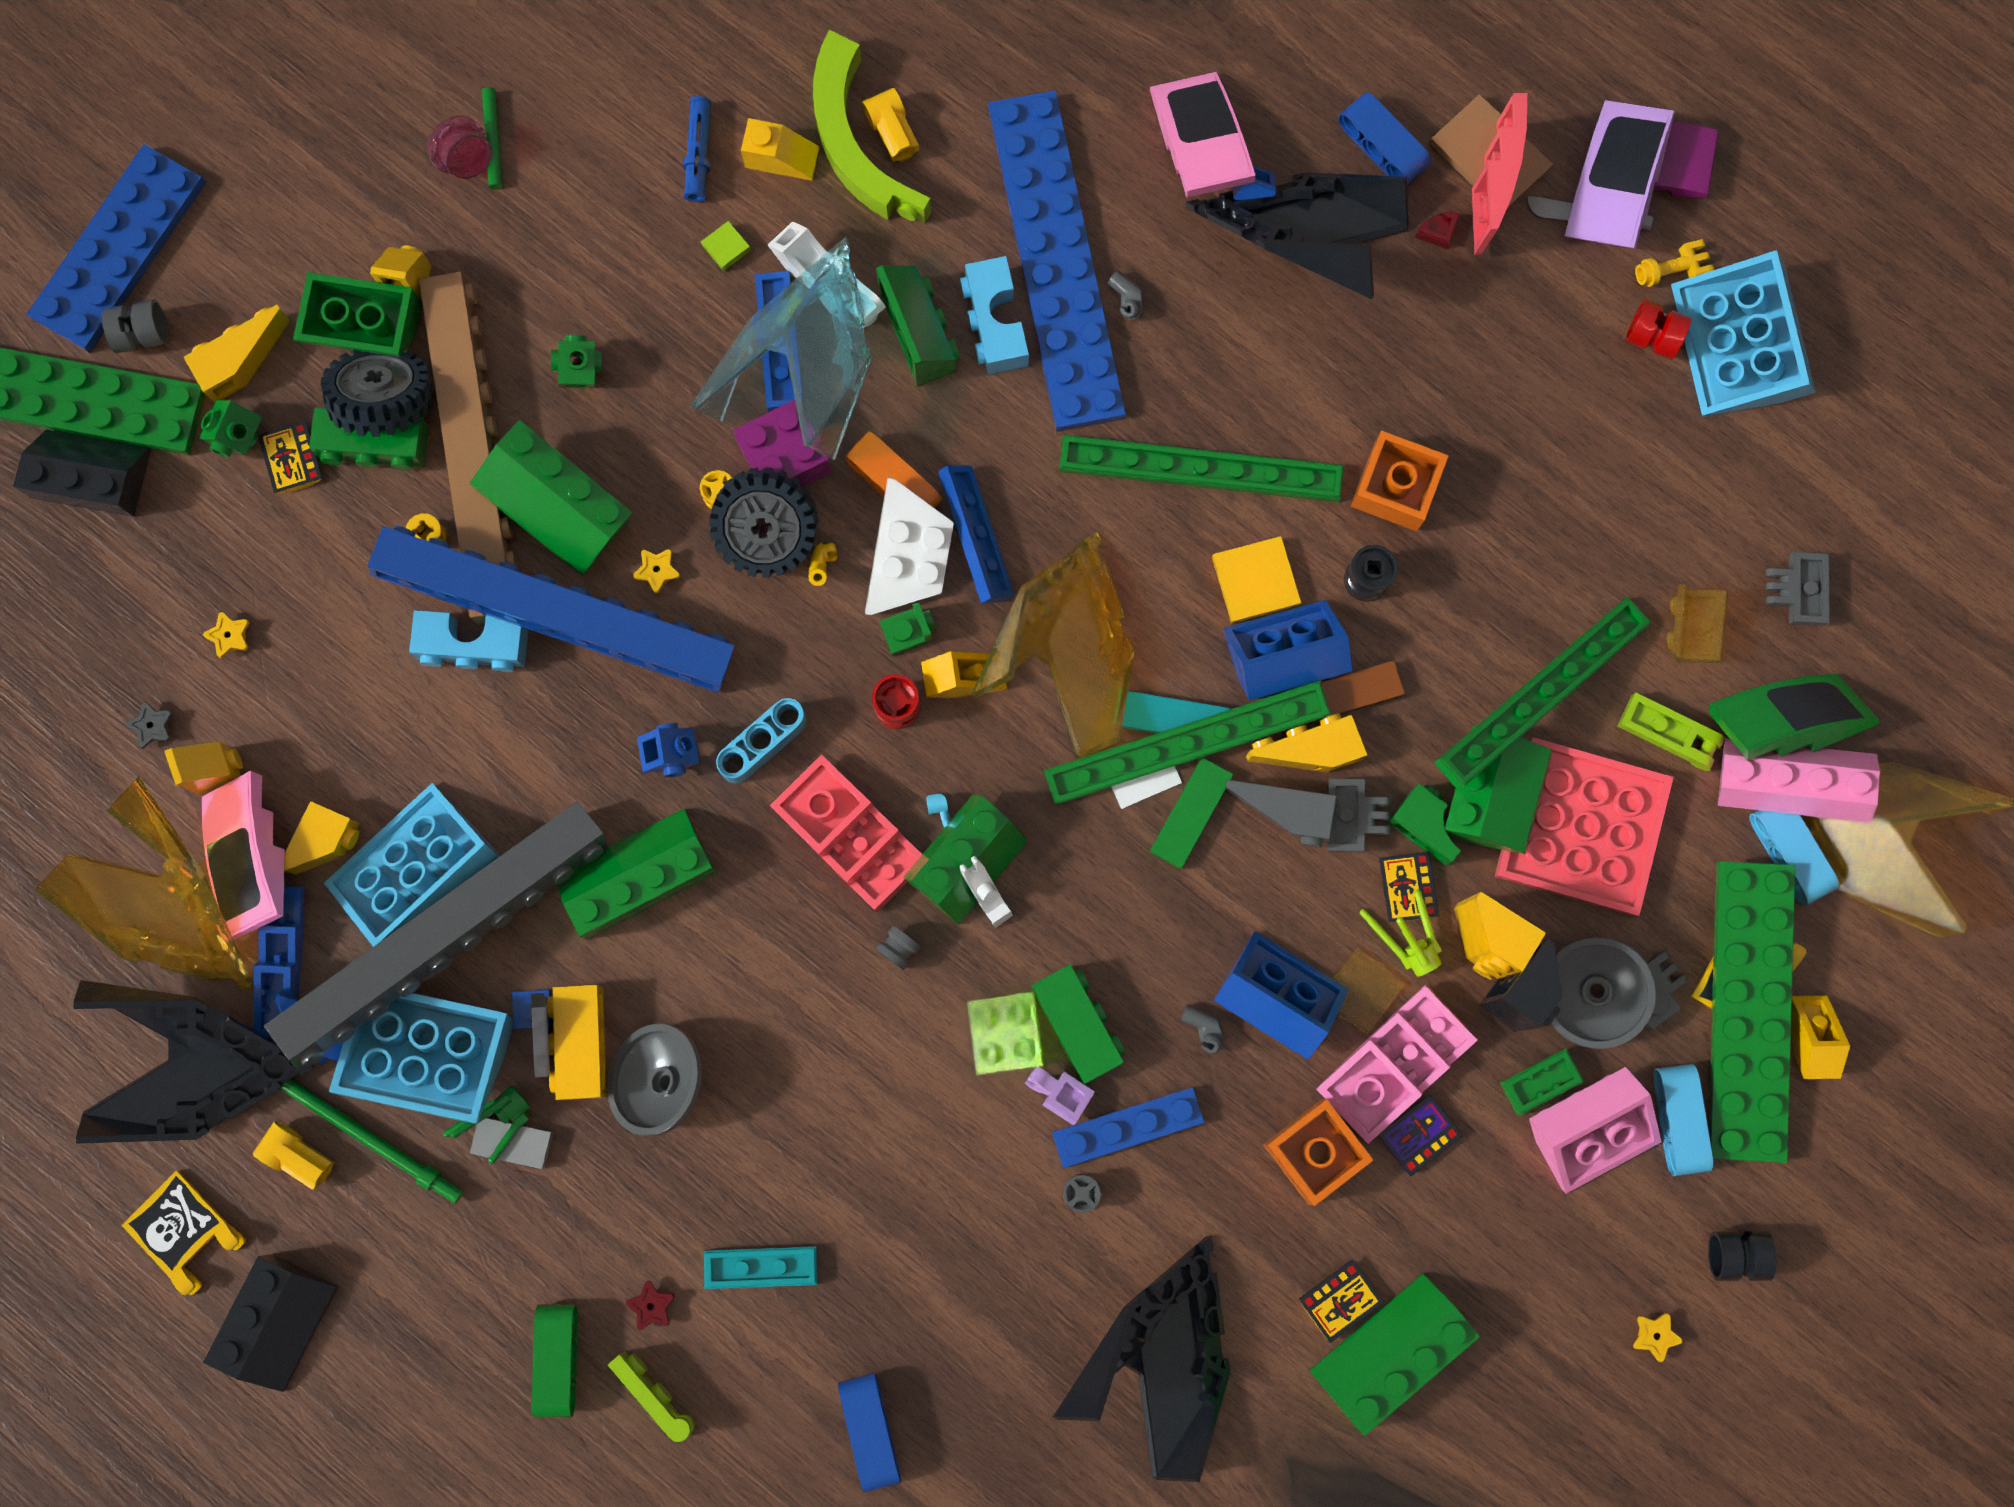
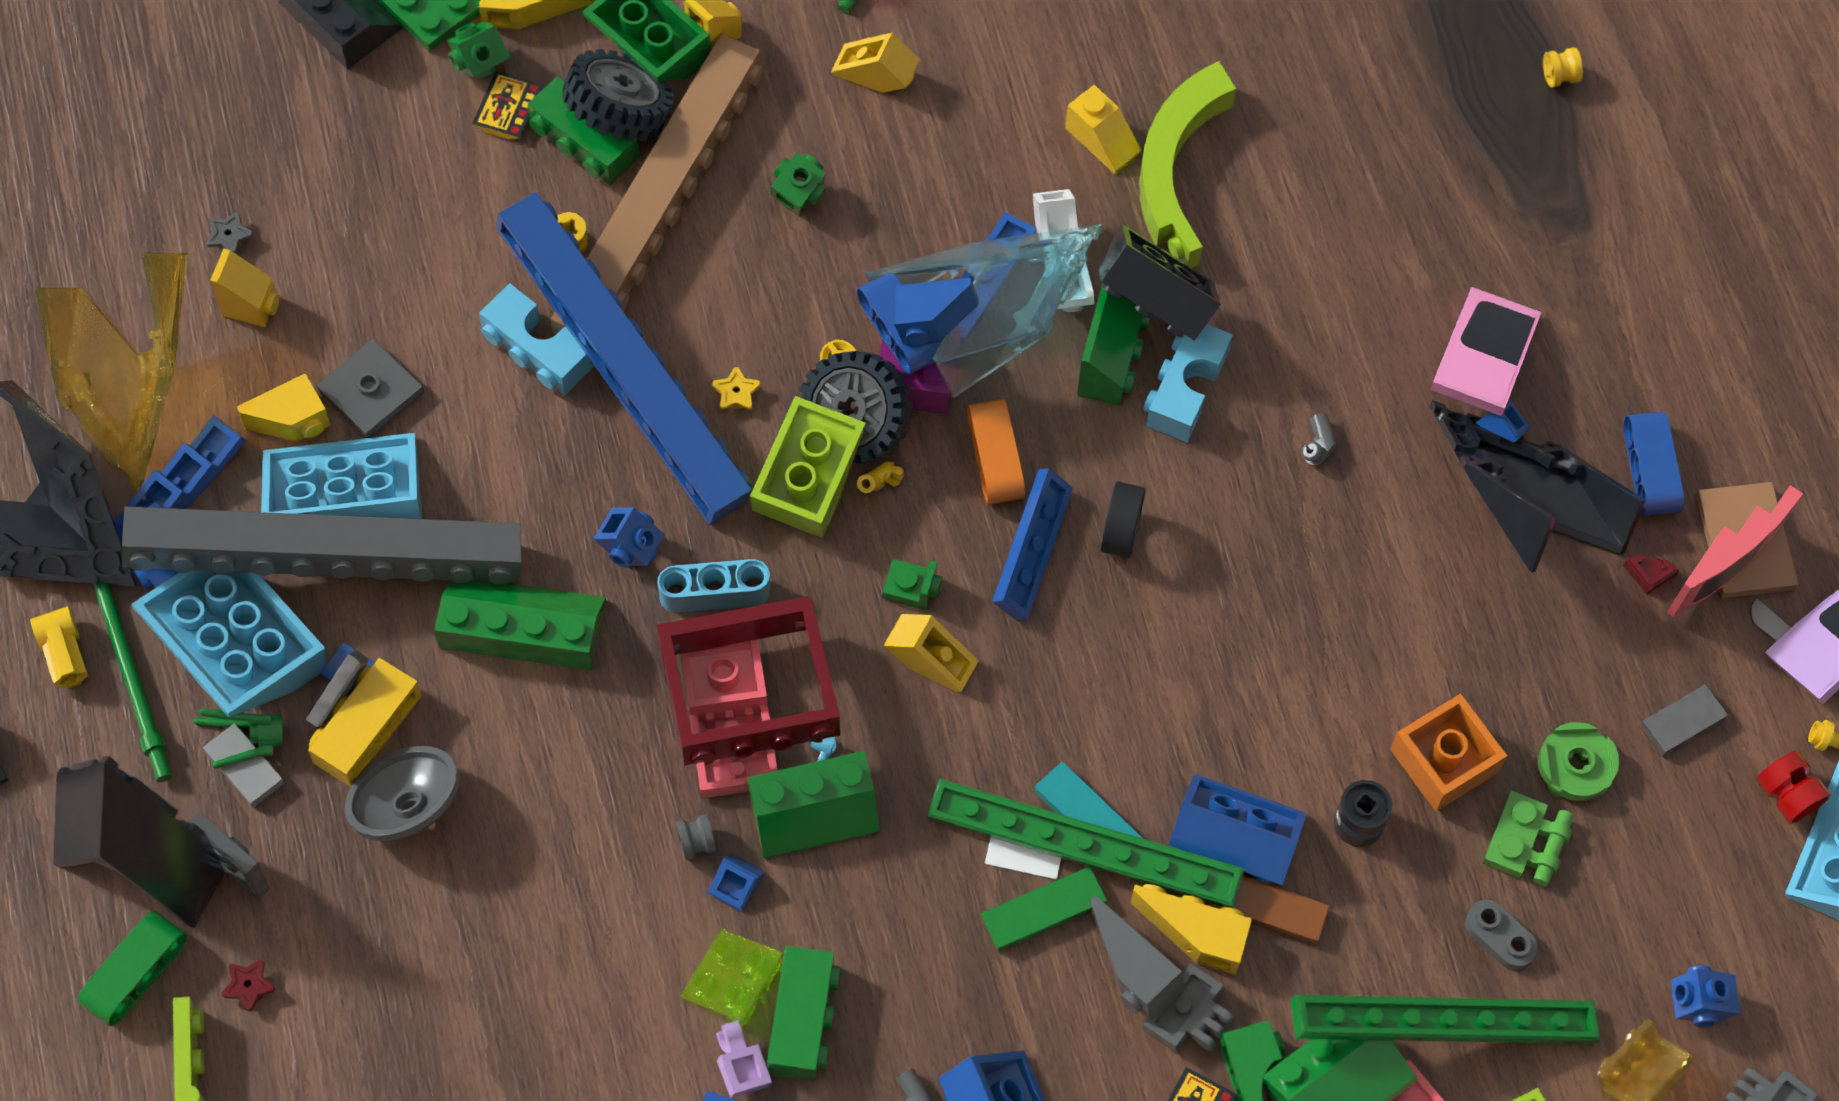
camera: 35 degrees right, 15 degrees down
slope [202,771,285,940] -> none
yellow plate [203,612,249,658] -> none
green slope [469,420,633,576] -> none
blue pin [682,96,712,202] -> none
lime tile [701,221,751,272] -> none
teal tile [704,1246,818,1289] -> none
yellow piece [862,88,919,162] -> none
white wing [865,477,954,615] -> none
red wheel [872,674,921,729] -> none
white piece [960,856,1013,928] -> none
clear yellow windscreen [971,531,1135,758] -> none
blue plate [988,90,1126,432] -> none
green tile [1059,435,1344,503] -> none
yellow tile [1212,536,1301,624] -> none
none -> black windscreen [53,756,226,928]
none -> dark grey plate [190,812,270,899]
none -> dark grey plate [316,339,424,438]
none -> dark red window [657,596,840,766]
none -> blue slope [707,854,765,911]
none -> lime slope [750,396,866,538]
none -> yellow slope [831,33,920,93]
none -> blue beam [856,272,944,374]
none -> blue slope [894,278,979,345]
none -> black slope [1099,224,1221,341]
none -> black tyre [1100,481,1146,558]
none -> dark grey plate [1465,900,1538,971]
none -> bright green plate [1482,790,1574,887]
none -> bright green plate [1538,722,1619,801]
none -> flat silver tile [1640,684,1728,757]
none -> blue brick [1671,965,1740,1027]

